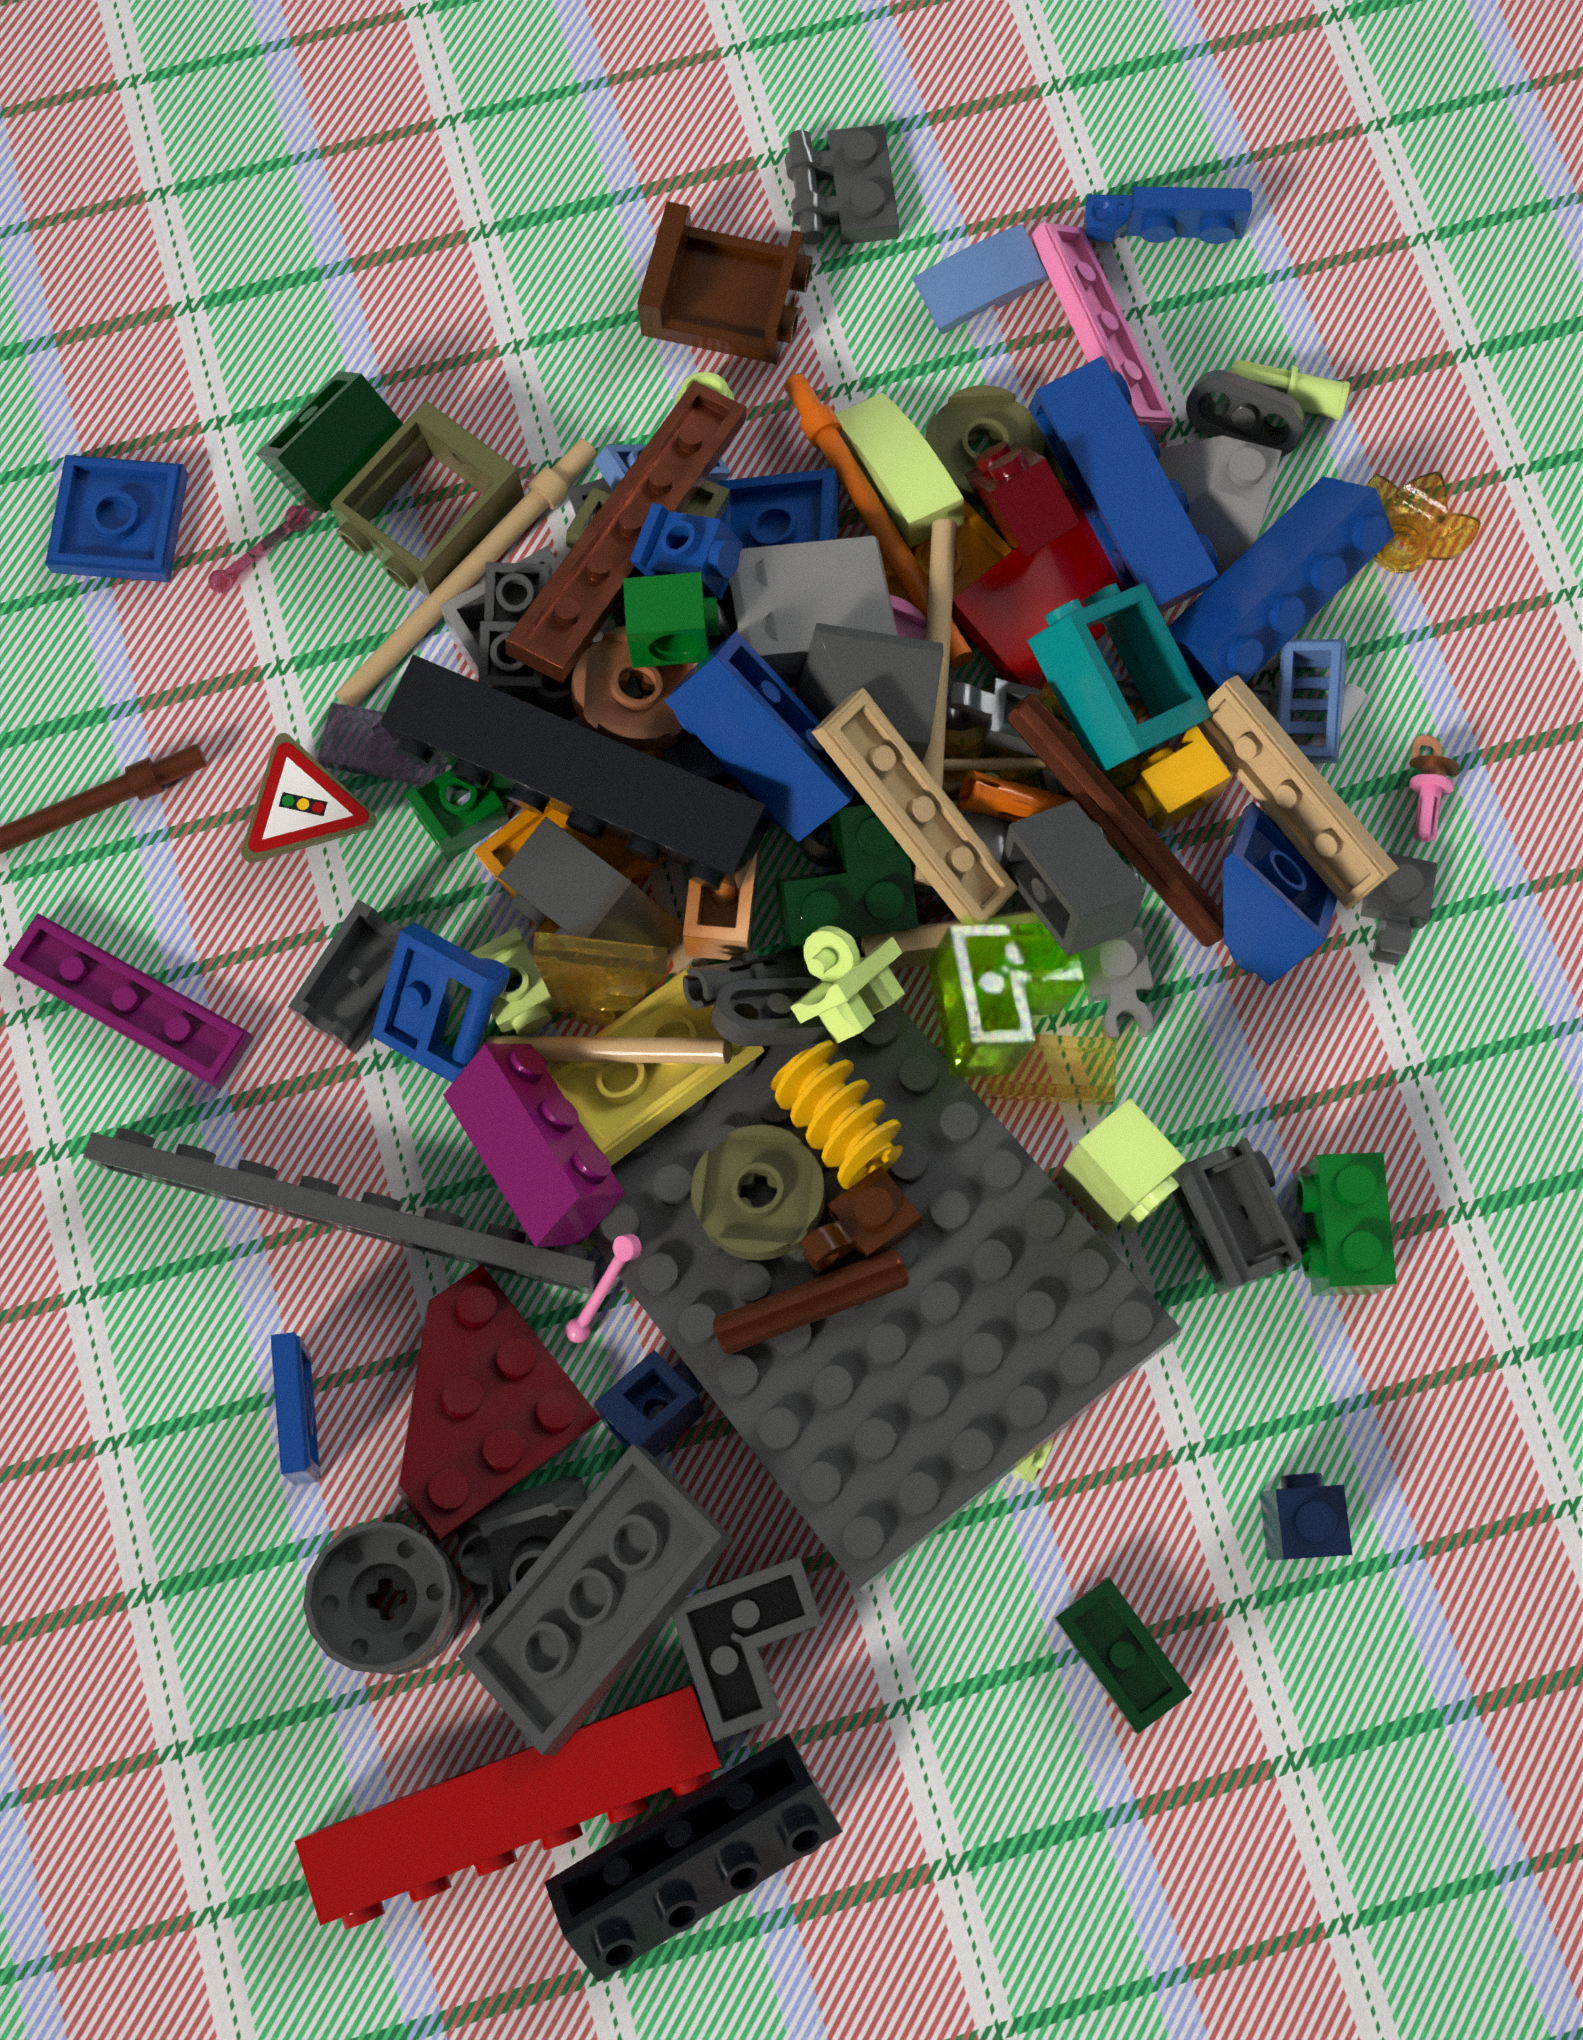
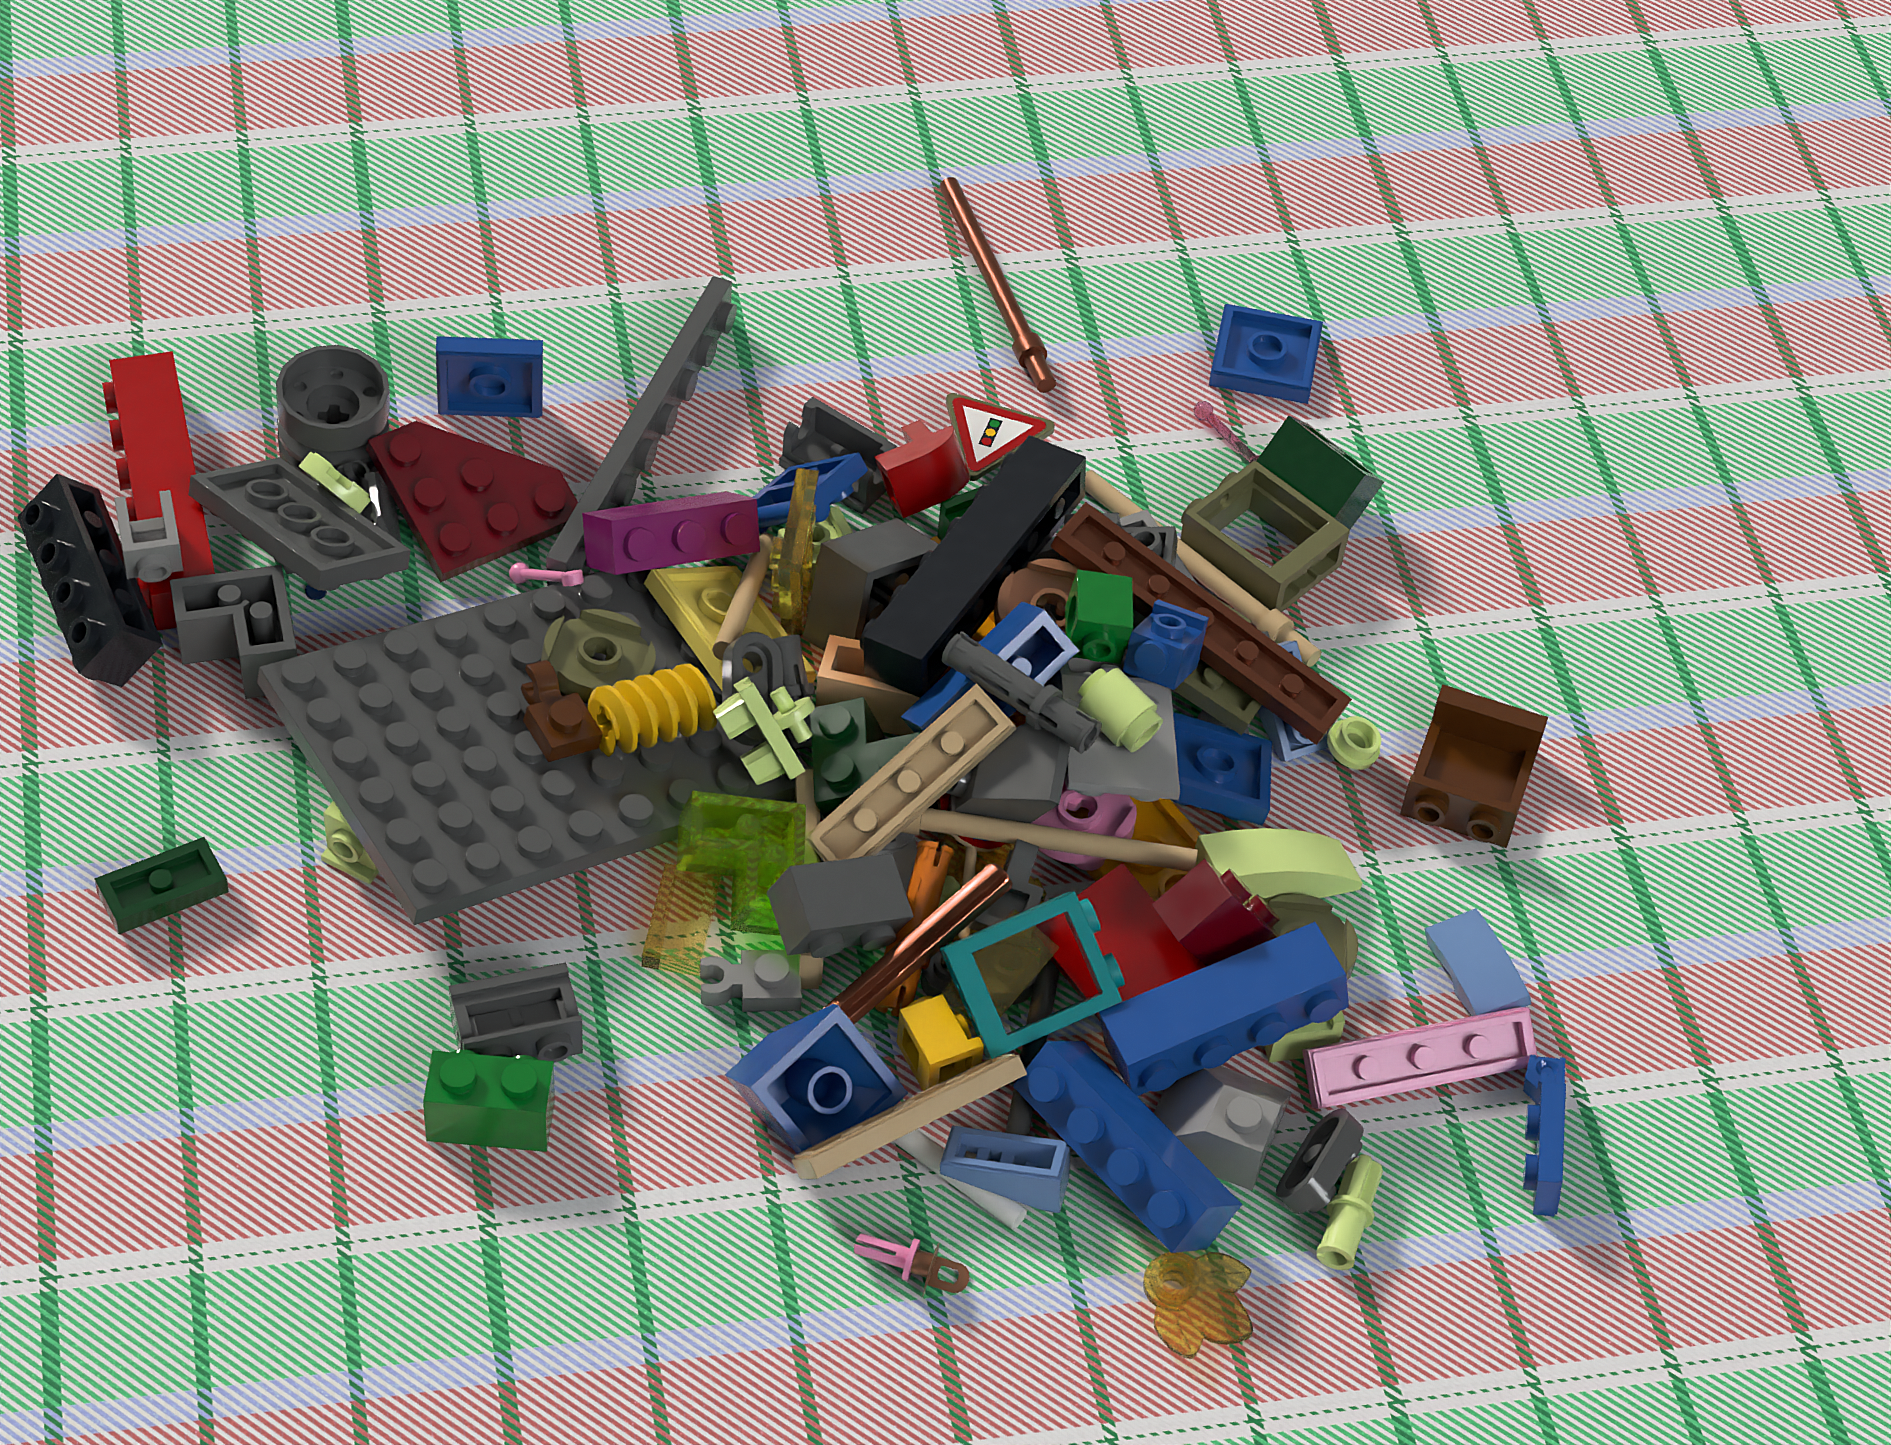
camera: 90 degrees right, 25 degrees down
magenta tile [2,913,254,1091] -> none
dark blue brick [594,1350,705,1459] -> none
copper axle [713,1250,909,1354] -> none
orange bar [784,373,973,668] -> none
dark grey plate [785,125,899,245] -> none
yellowish green brick [1055,1098,1186,1236] -> none
dark blue brick [1259,1473,1353,1560] -> none
dark grey plate [1360,852,1438,966] -> none
none -> light grey window [114,490,183,582]
none -> yellowish green tile [299,452,371,513]
none -> red brick [874,420,970,518]
none -> dark grey pin [942,632,1102,754]
none -> yellowish green brick [1078,668,1163,753]

